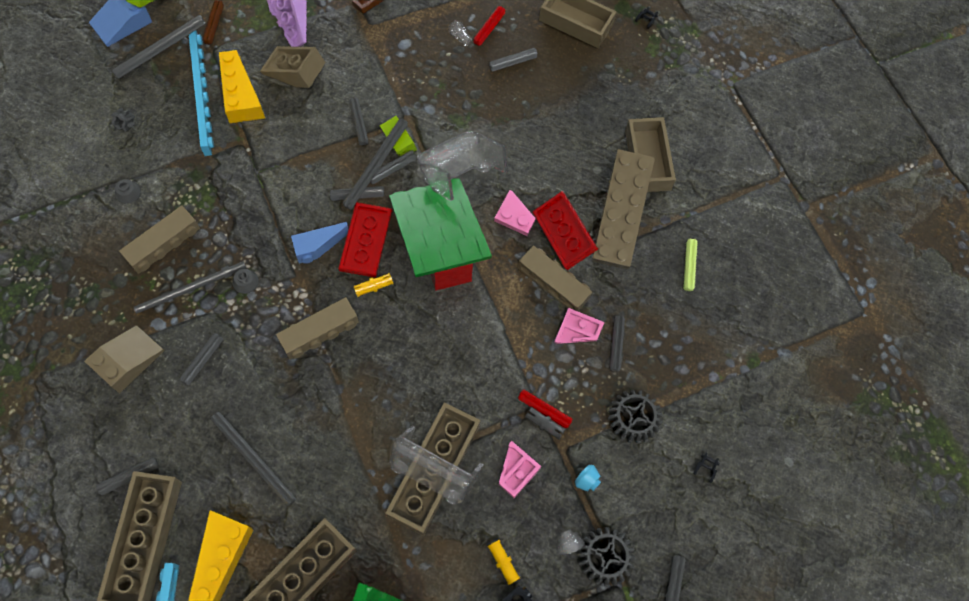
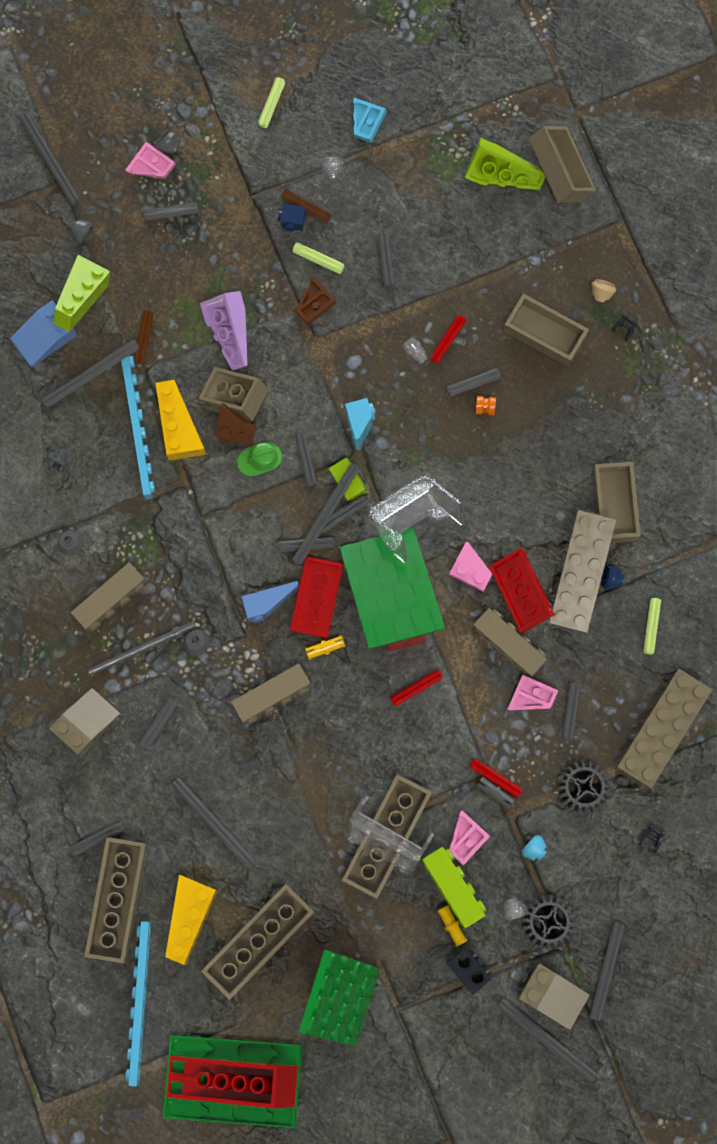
camera: 10 degrees right, 10 degrees up
none -> reddish brown wing [215,403,256,447]
none -> bright green piece [237,442,282,476]
none -> medium azure slope [345,398,375,450]
none -> red axle [390,670,443,706]
none -> lime brick [422,847,487,929]
none -> orange wheel [475,396,496,416]
none -> dark blue cone [600,564,624,590]
none -> dark tan brick [615,669,713,791]

